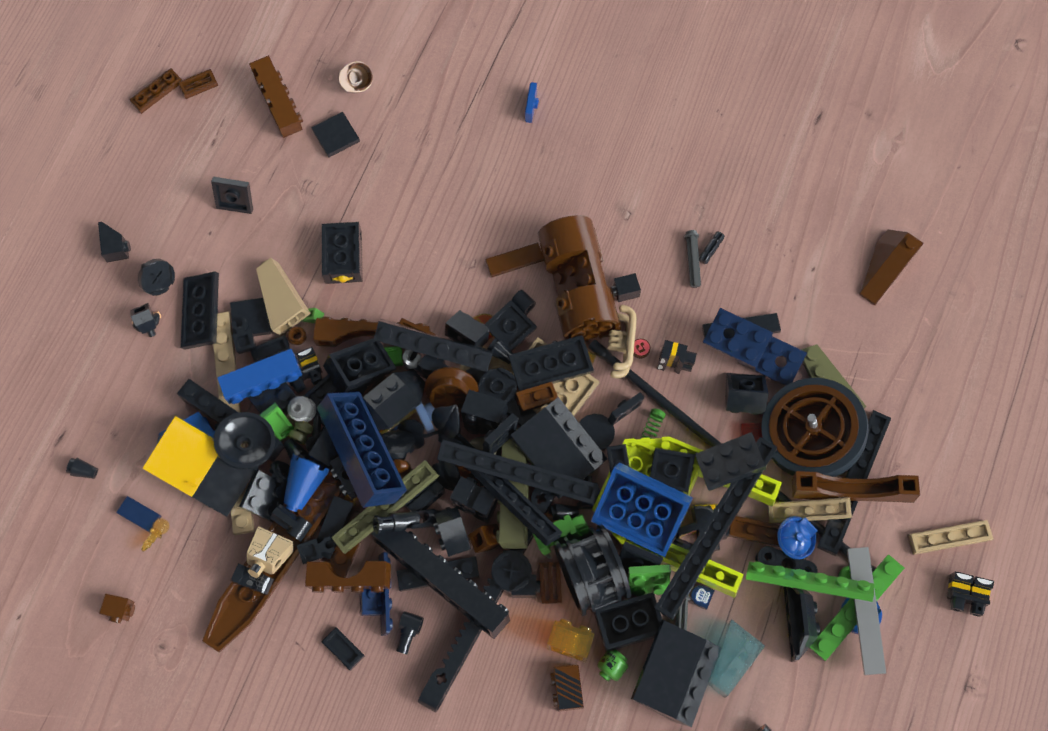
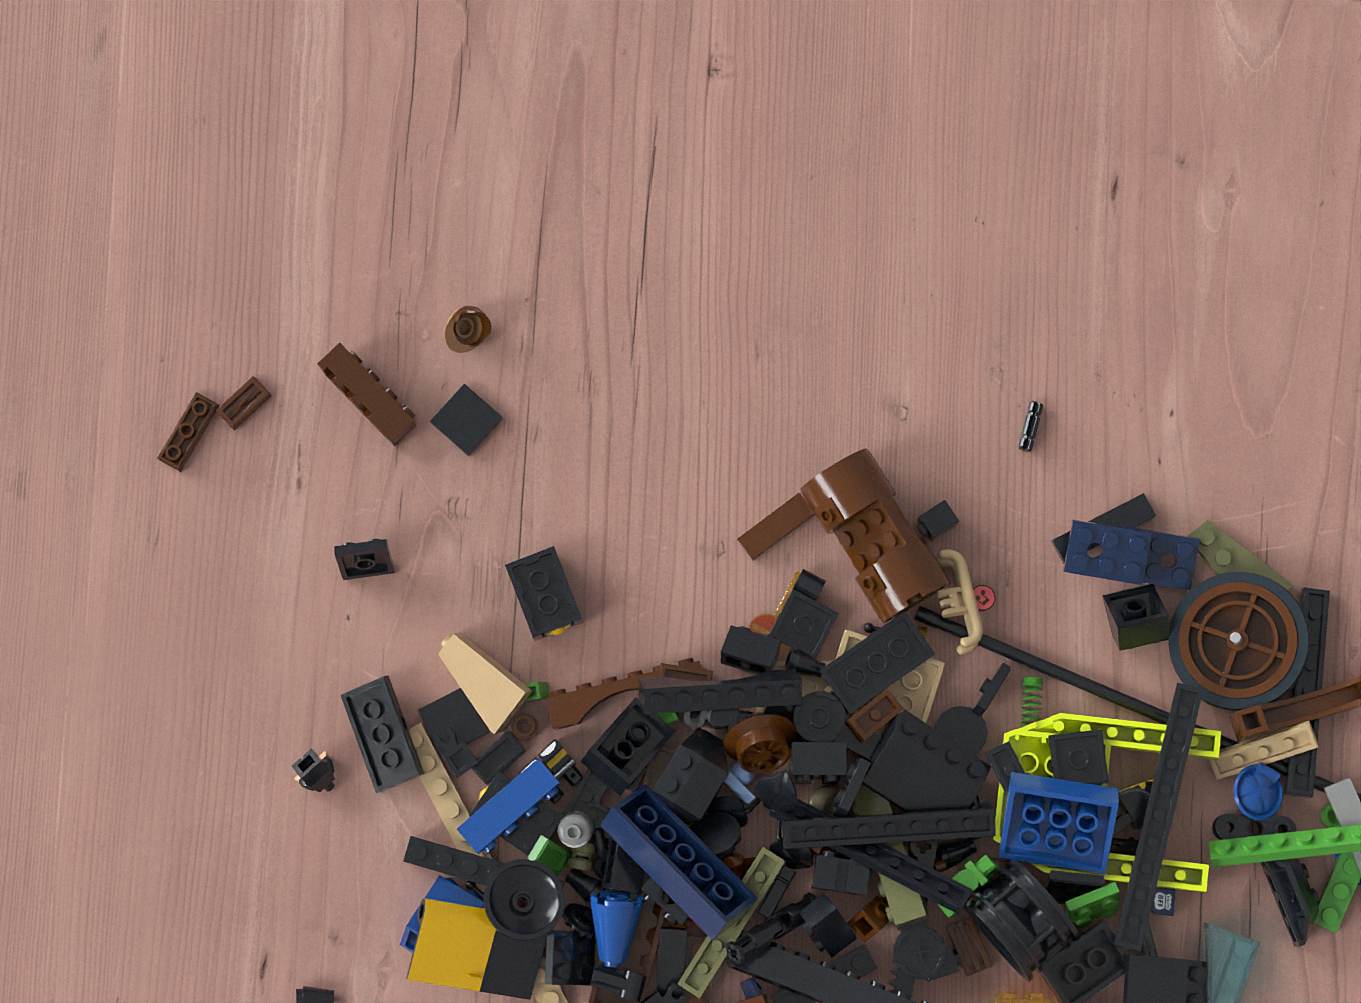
camera: 20 degrees left, 10 degrees up
black slope [98,221,131,263] -> none
black tile [138,259,175,296] -> none
blue plate [525,82,539,123] -> none
black hips [657,340,697,374] -> none
dark grey axle [684,230,701,288] -> none
black plate [695,432,766,491] -> none
reddish brown plate [729,516,780,547] -> none
clear red tile [740,423,762,442] -> none
reddish brown wedge [860,229,924,305] -> none

